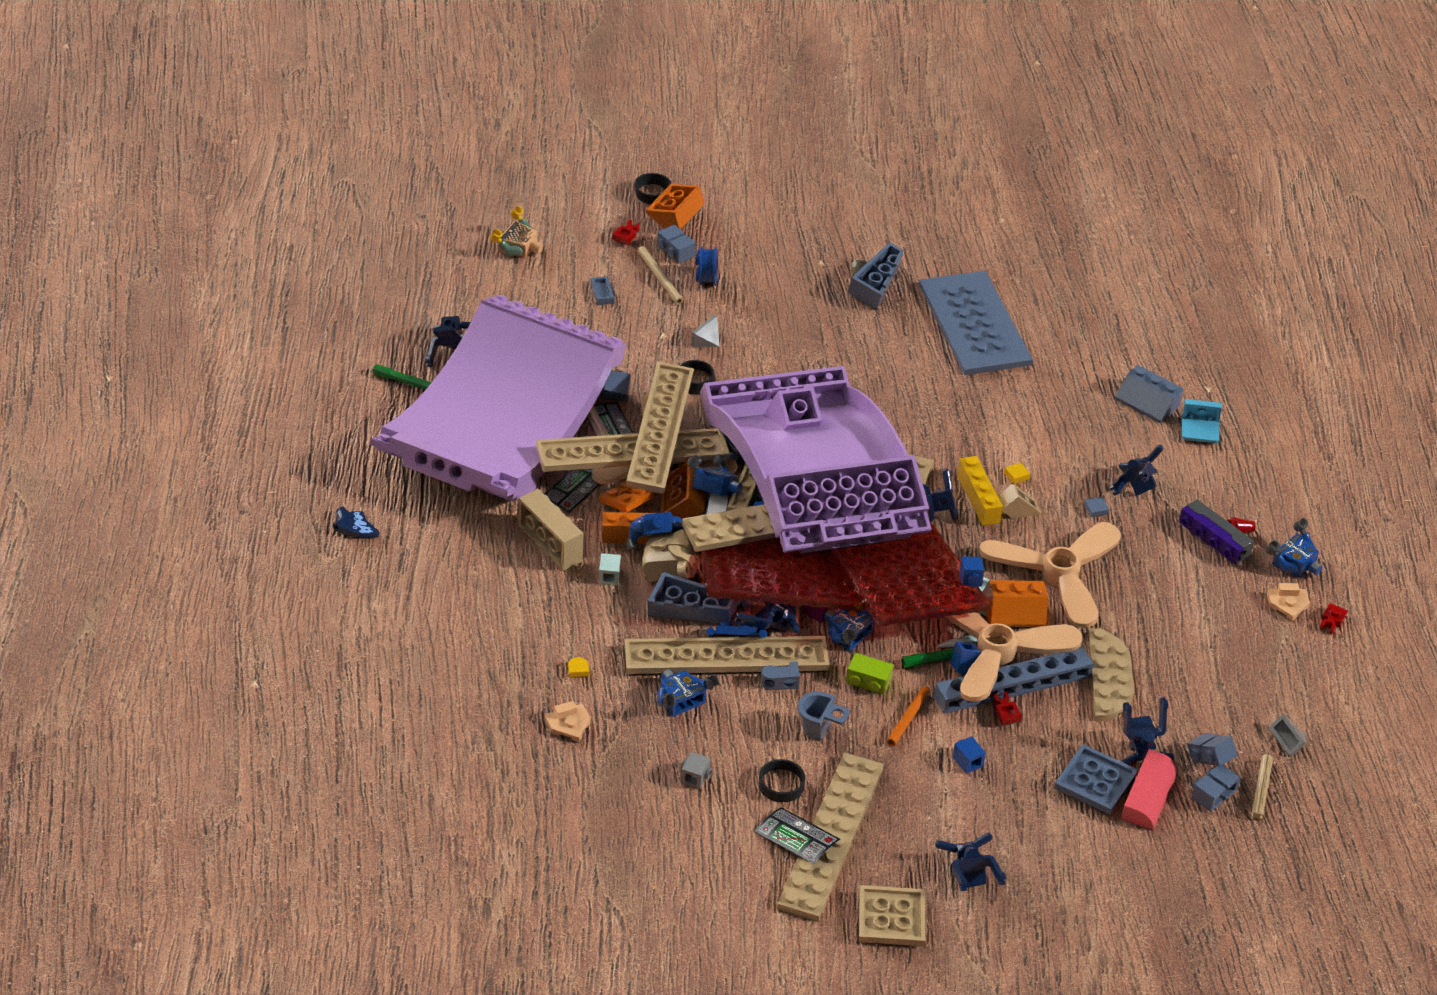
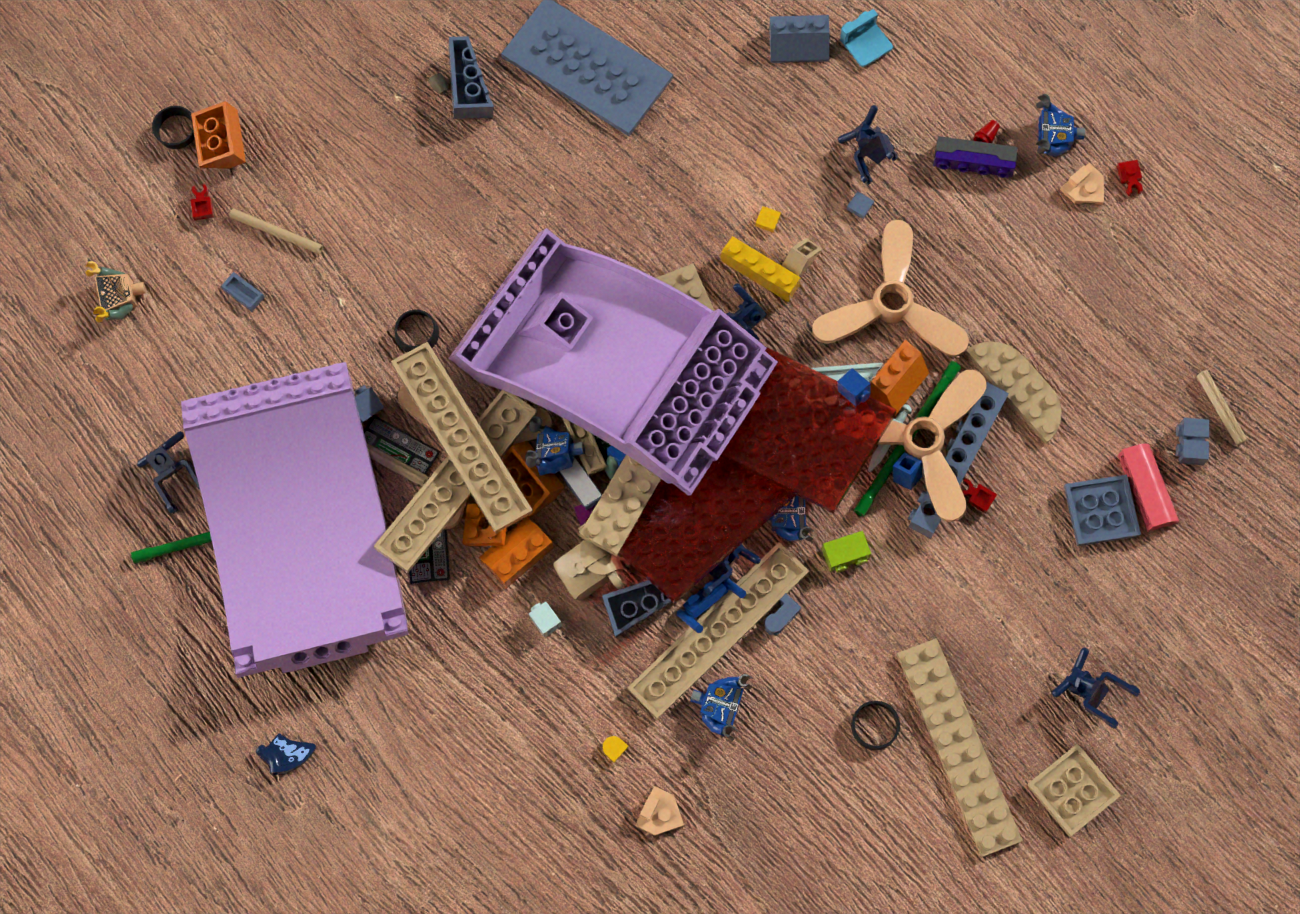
camera: 35 degrees left, 30 degrees up
tan brick [519,489,583,571] -> none
blue torso [626,512,684,552] -> none
sand blue piece [657,225,696,264] -> none
light grey brick [681,752,713,789] -> none
light grey slope [691,315,719,348] -> none
blue wheel [696,246,718,286] -> none
sticker [755,807,841,864] -> none
sand blue container [798,691,850,741] -> none
orange piece [886,686,930,746] -> none
blue brick [953,736,986,774] -> none
dark blue piece [1120,697,1174,765] -> none
sand blue piece [1187,733,1238,766] -> none
light grey slope [1268,714,1306,757] -> none

